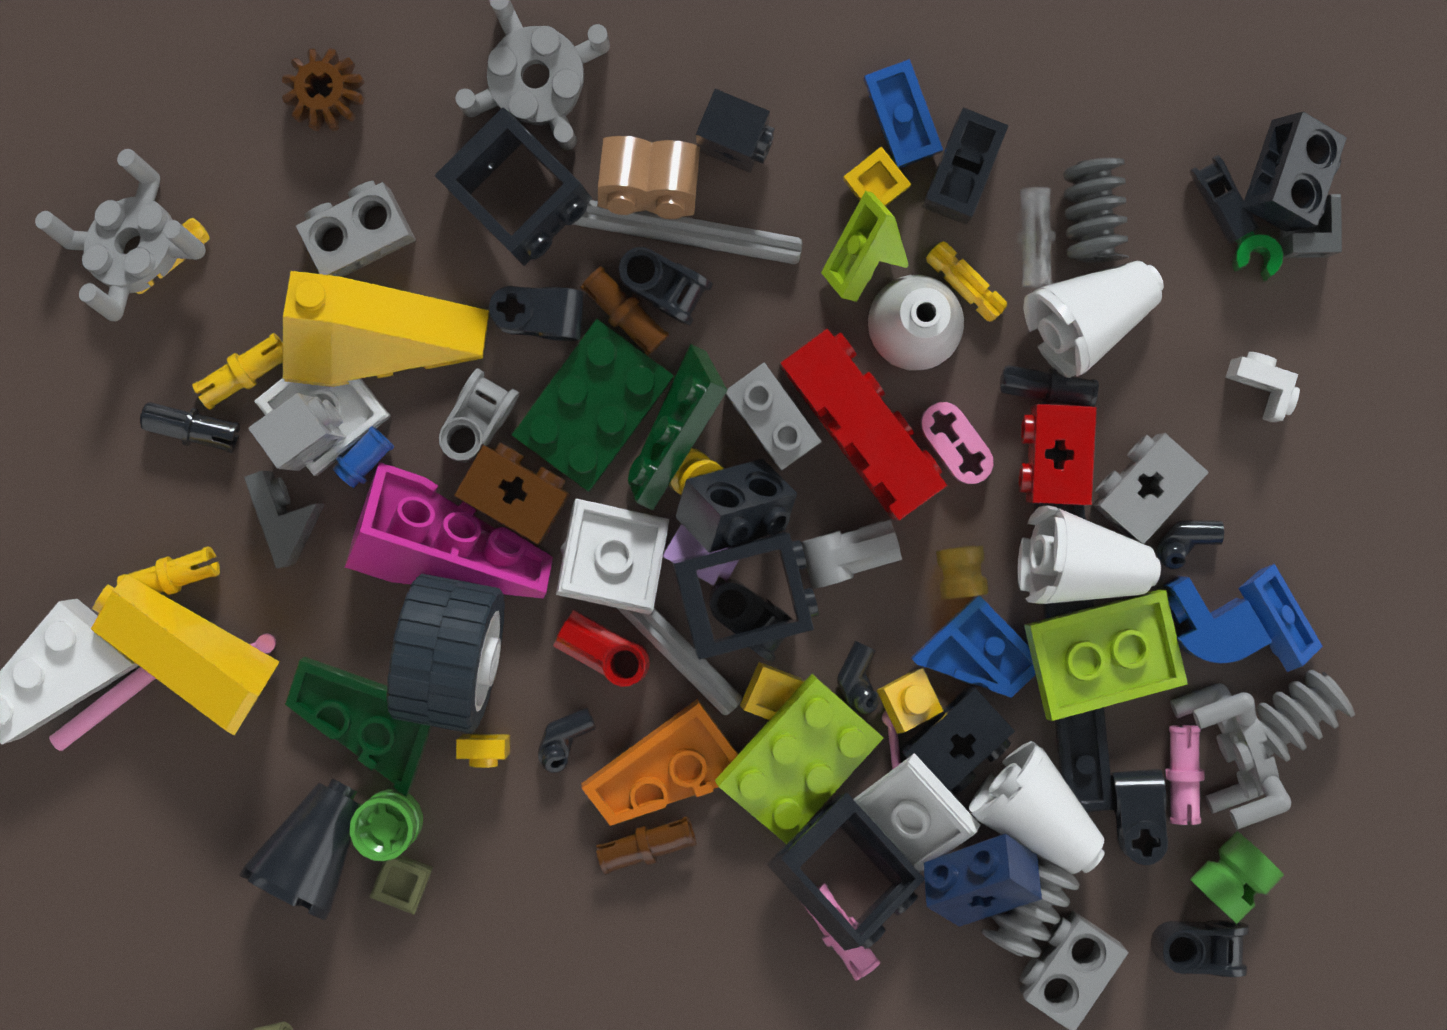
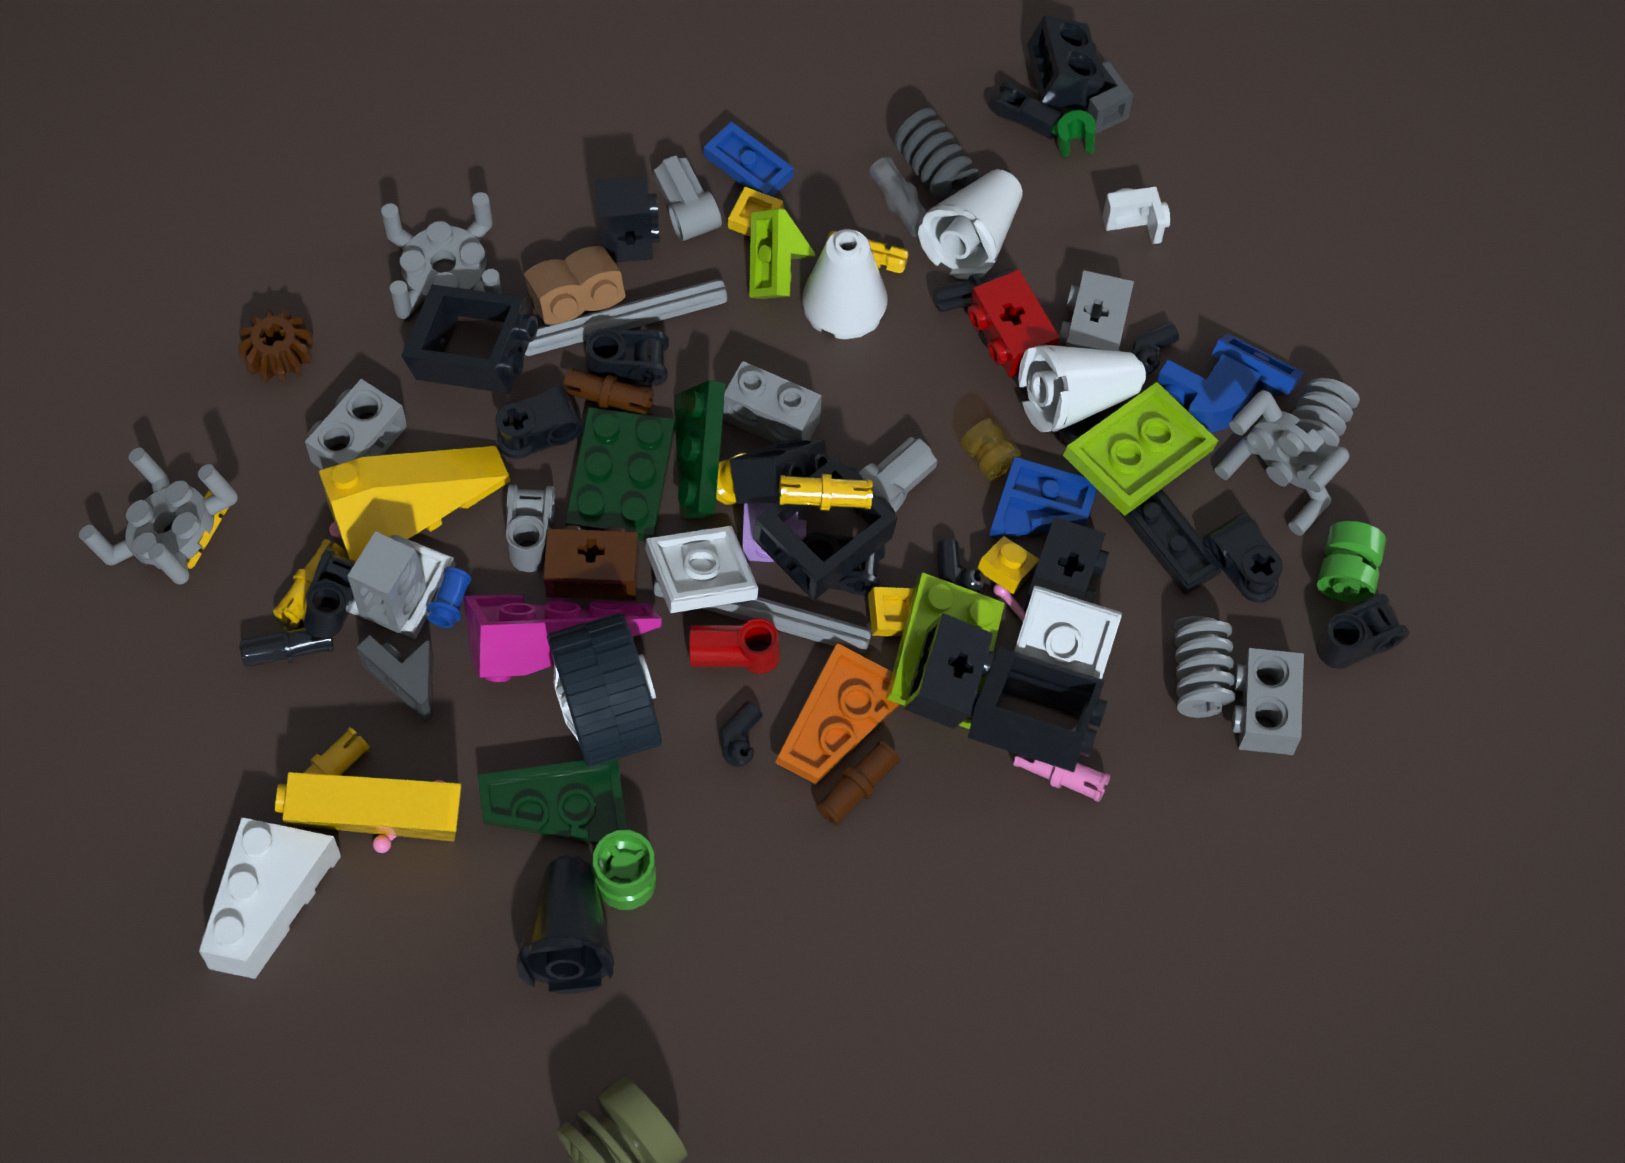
camera: 30 degrees left, 25 degrees down
bright pink bar [49,667,156,751] -> none
olive tile [370,855,434,915] -> none
yellow plate [456,734,510,768] -> none
red wedge [779,328,947,521] -> none
bright pink beam [920,402,993,484] -> none
black brick [922,107,1009,225] -> none
dark blue brick [923,834,1042,927] -> none
white cone [969,741,1105,874] -> none
bright pink pin [1165,725,1205,825] -> none
none -> black piece [303,546,356,639]
none -> light grey piece [654,156,722,241]
none -> yellow pin [779,474,873,511]
none -> black brick [904,613,994,729]

